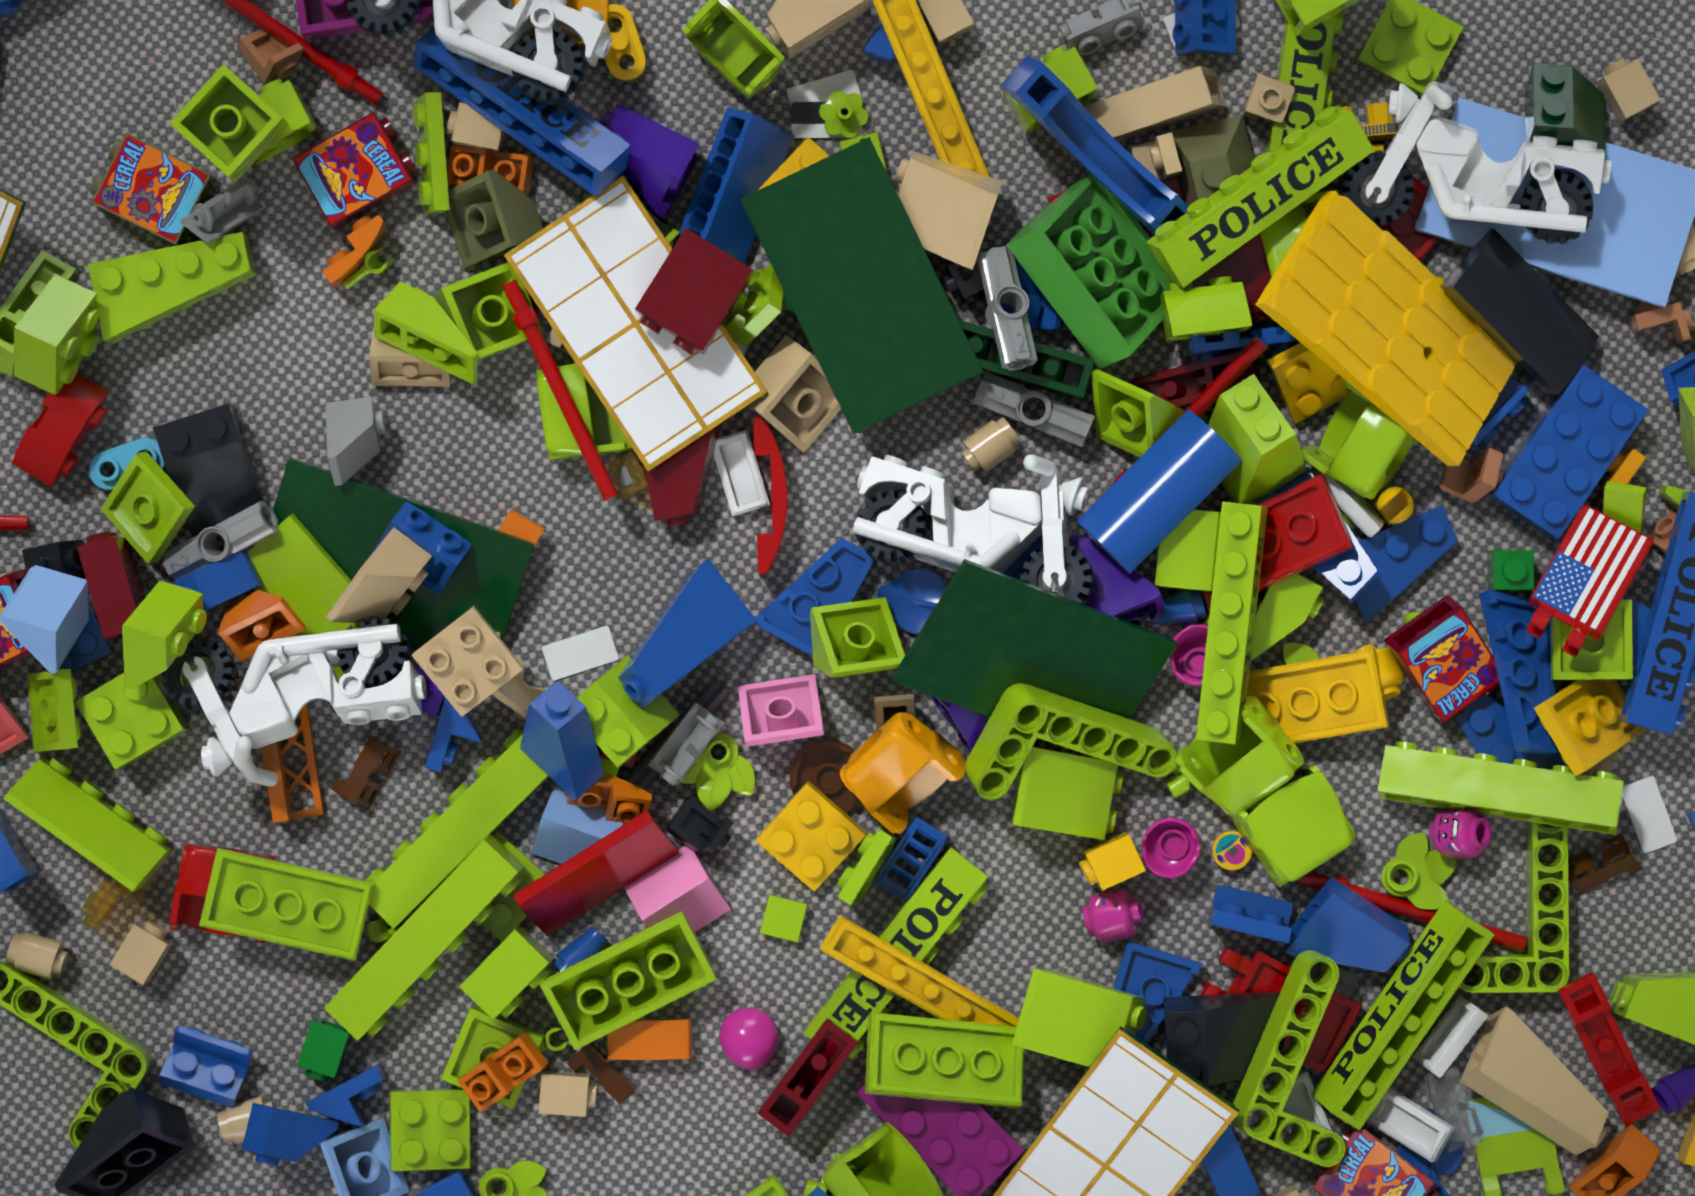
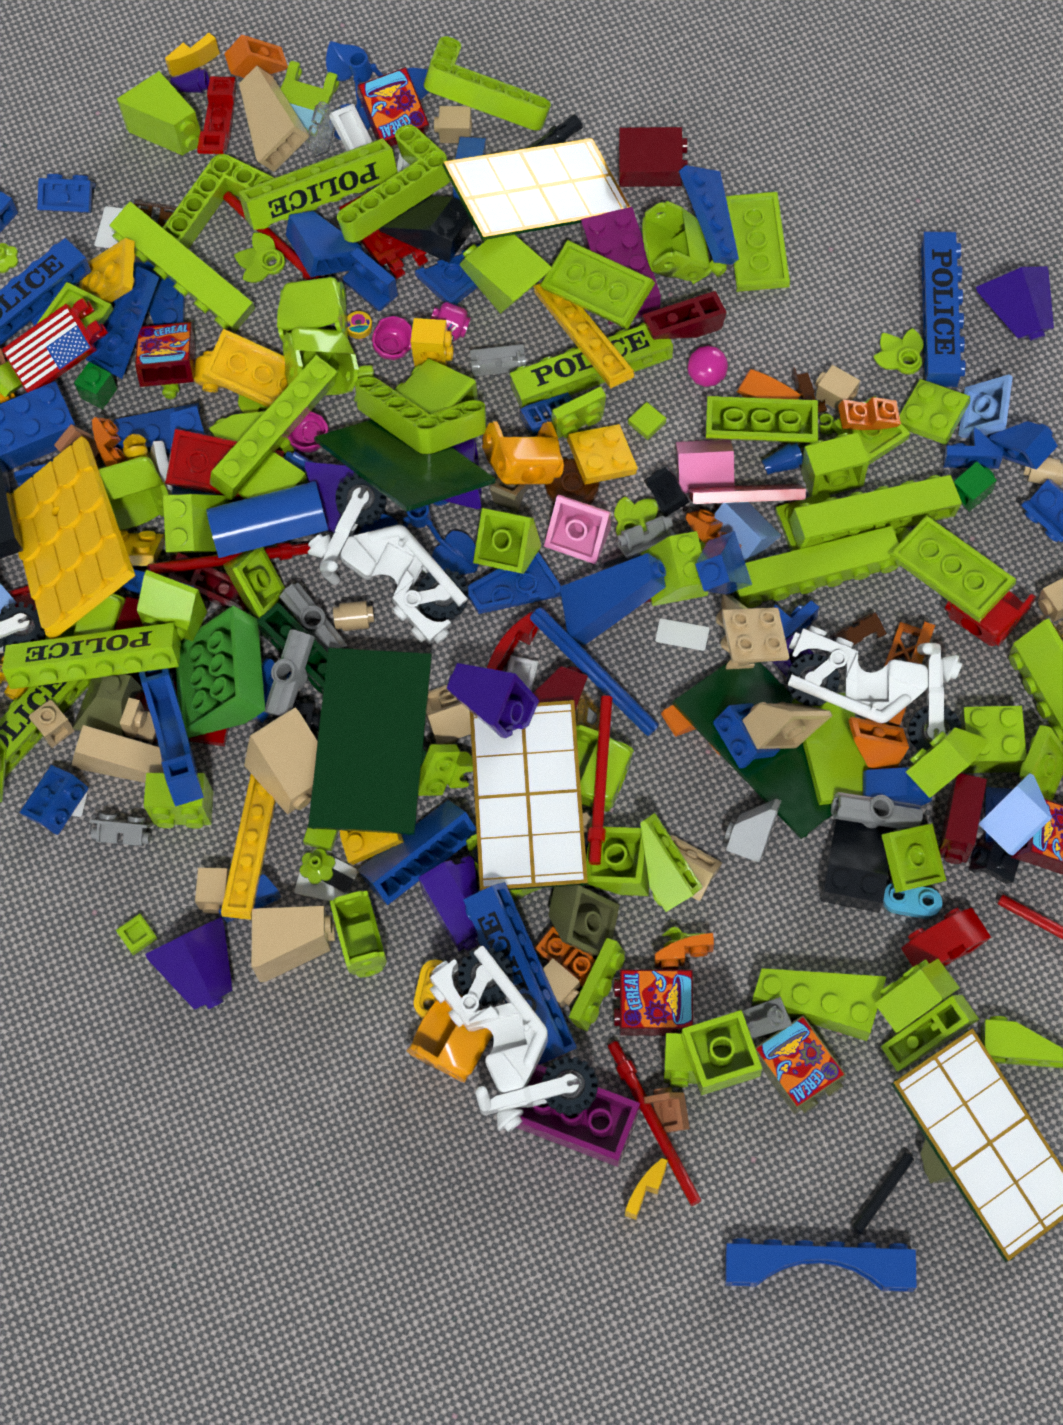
camera: 145 degrees left, 20 degrees down
dark red brick [635,228,754,355] -> none
white tile [1413,995,1488,1078] -> none
dark pink head [1430,807,1491,858] -> none
none -> orange slope [92,417,126,467]
none -> dark purple slope [446,663,539,739]
none -> light grey hinge [470,344,526,376]
none -> blue axle [530,607,659,736]

